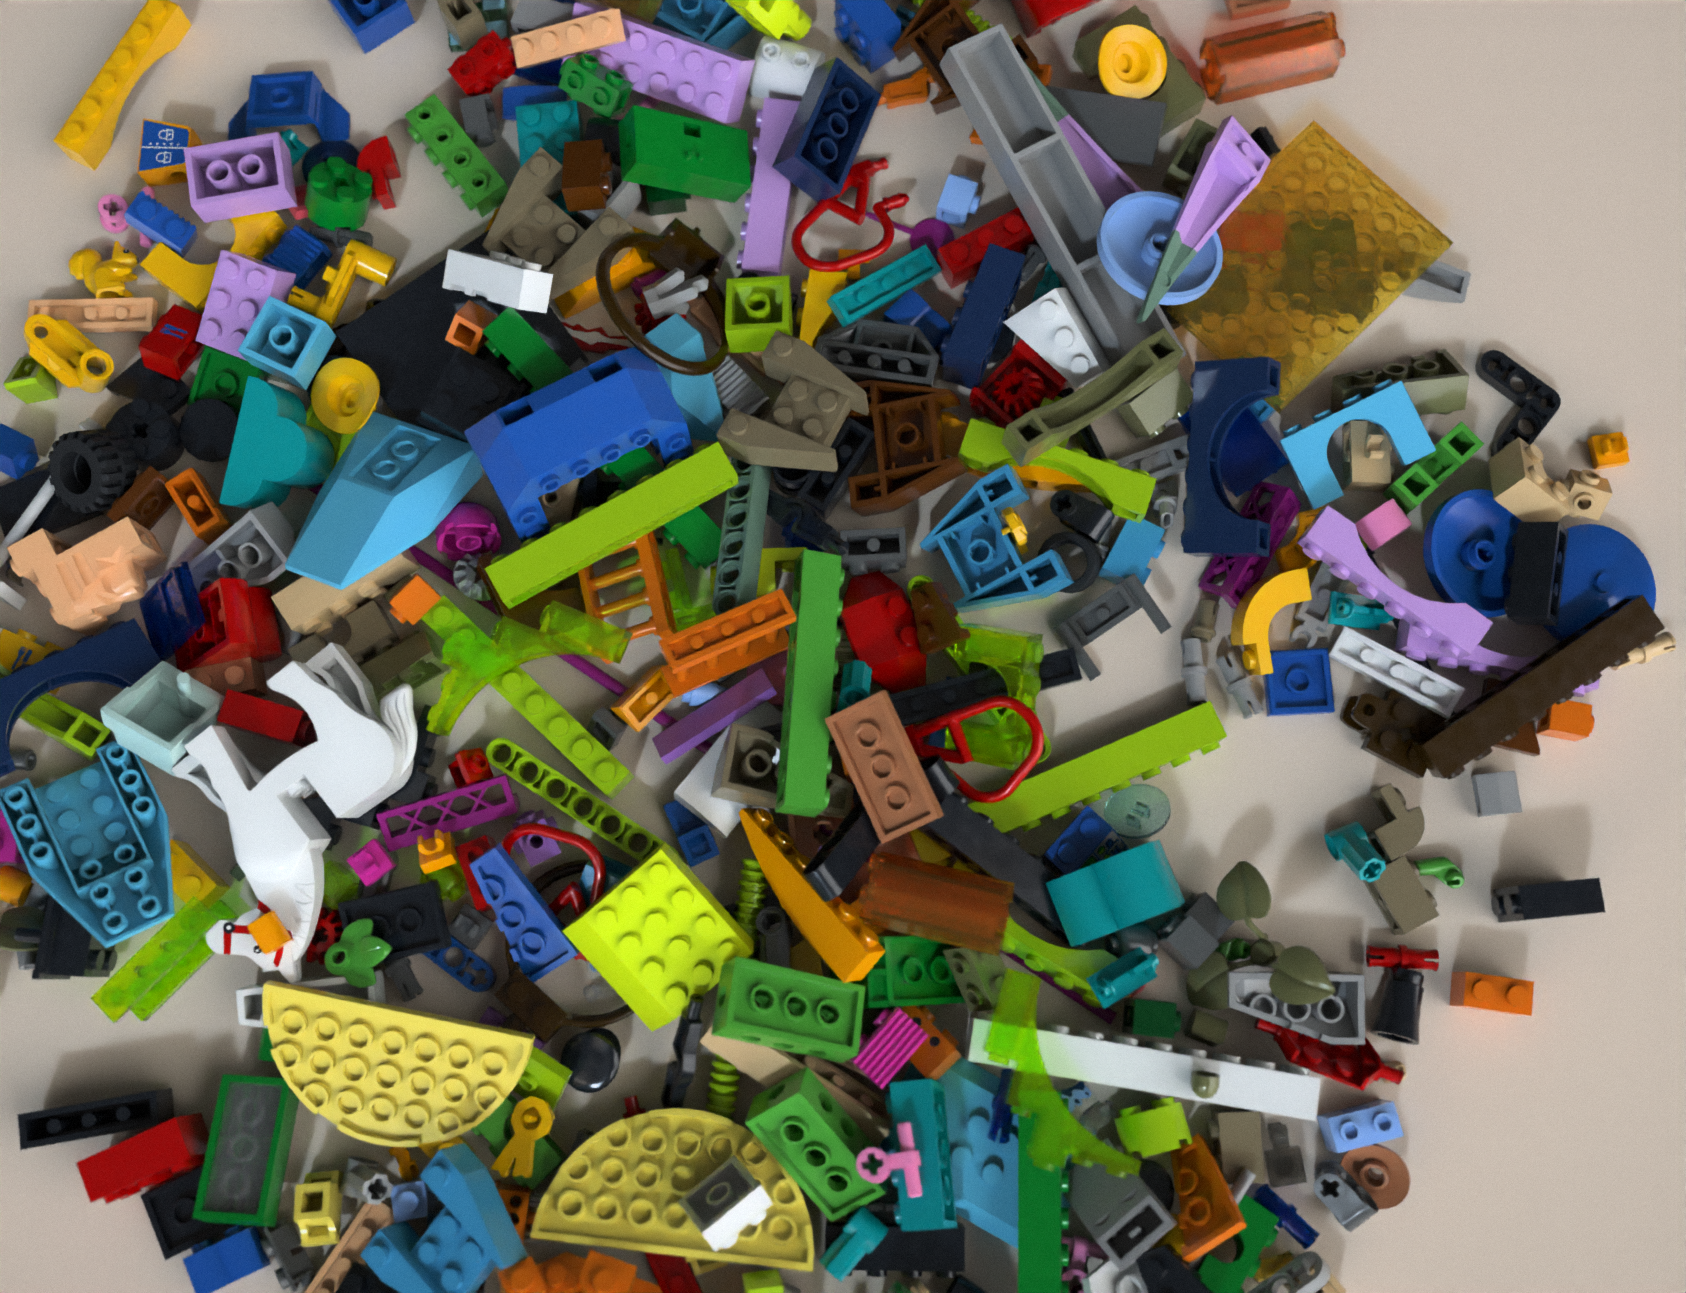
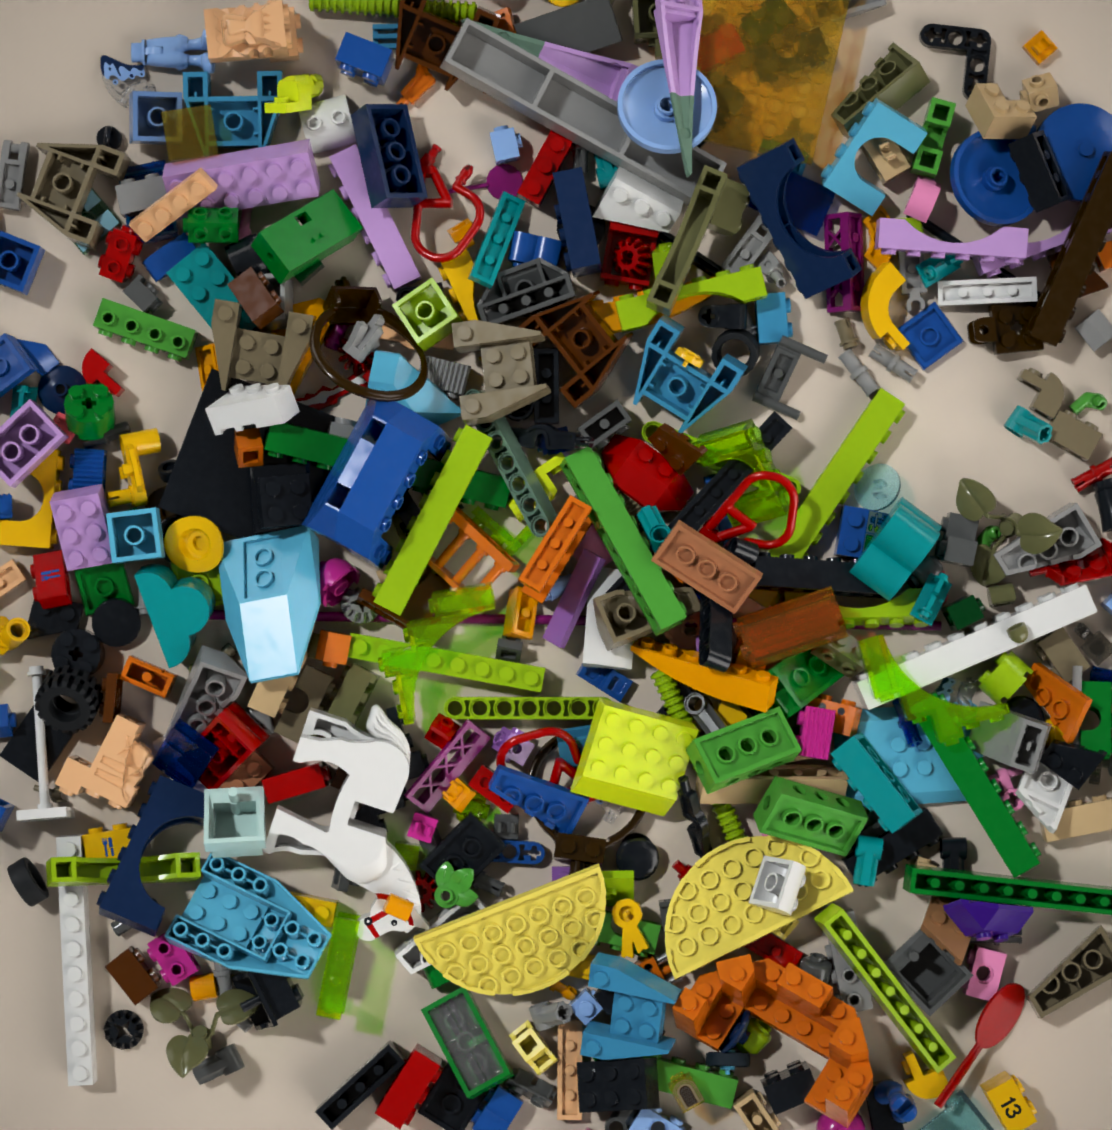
camera: 35 degrees left, 10 degrees up
bright pink piece [856,1122,922,1198] -> none

